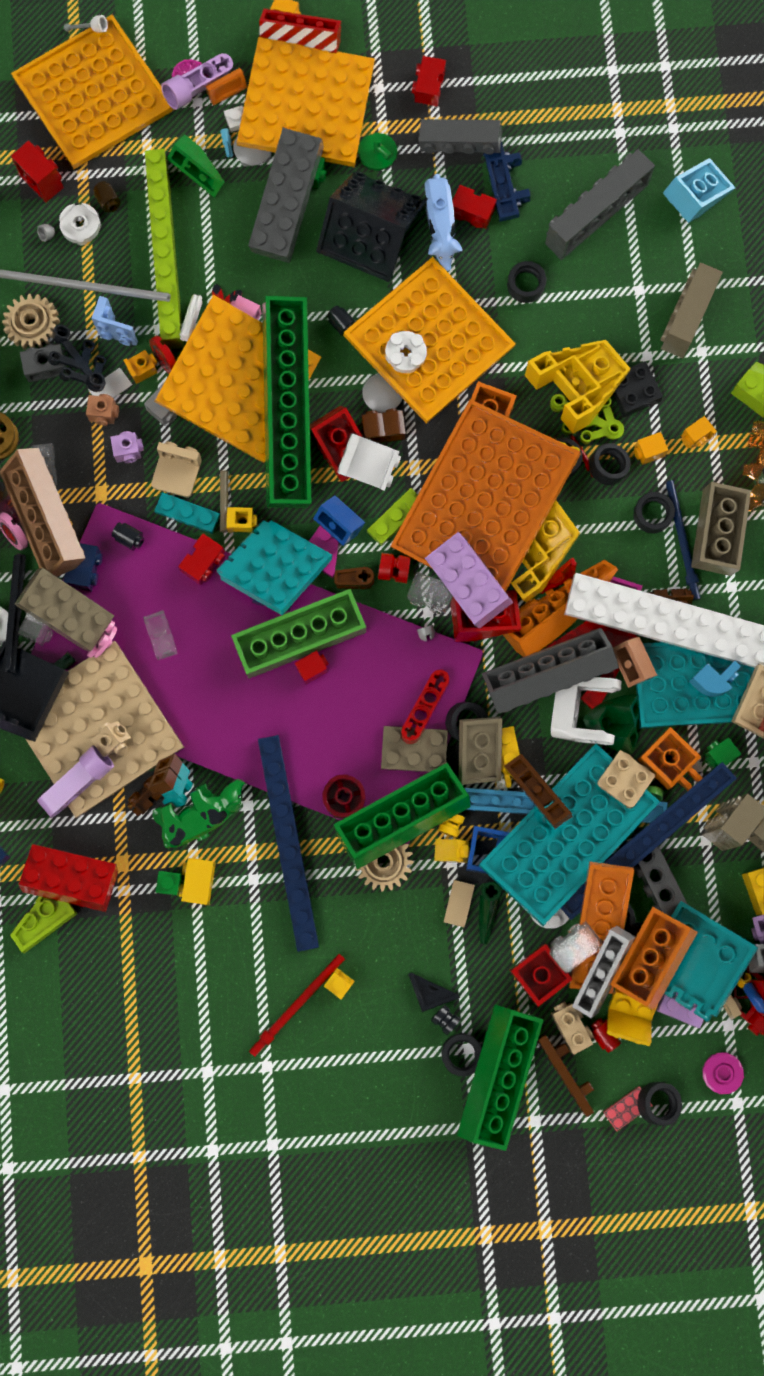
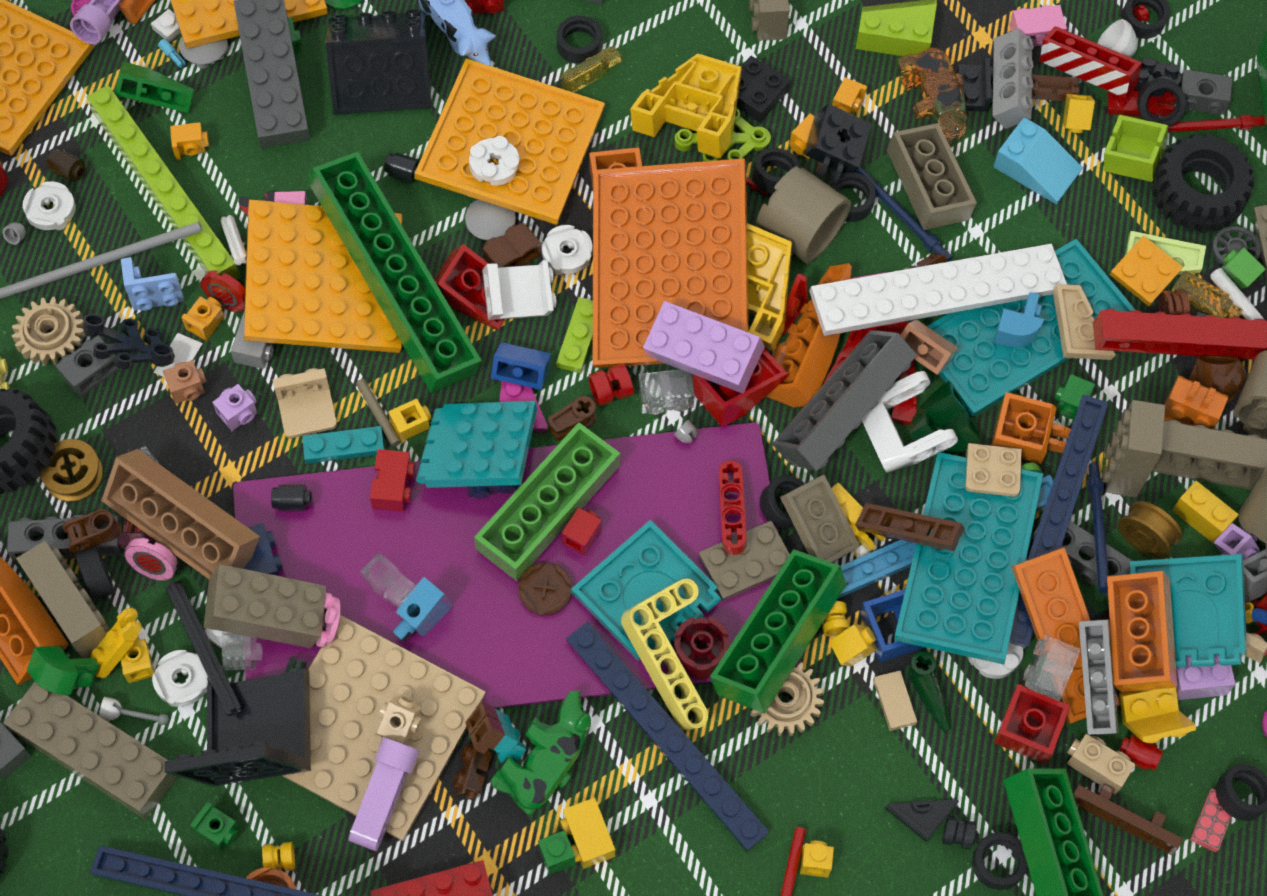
camera: 30 degrees left, 15 degrees down
none -> light orange brick [170,122,209,160]
none -> dark azure torso [392,577,453,643]
none -> reddish brown tile [518,562,572,616]
none -> white plate [542,225,592,275]
none -> clear yellow hinge [560,46,622,93]
none -> teal hinge [571,520,721,661]
none -> light yellow beam [621,579,708,730]
none -> dark tan brick [756,166,851,264]
none -> black hinge [804,104,872,184]
none -> dark blue bar [1087,462,1109,594]
none -> pearl gold wheel [1118,501,1182,560]

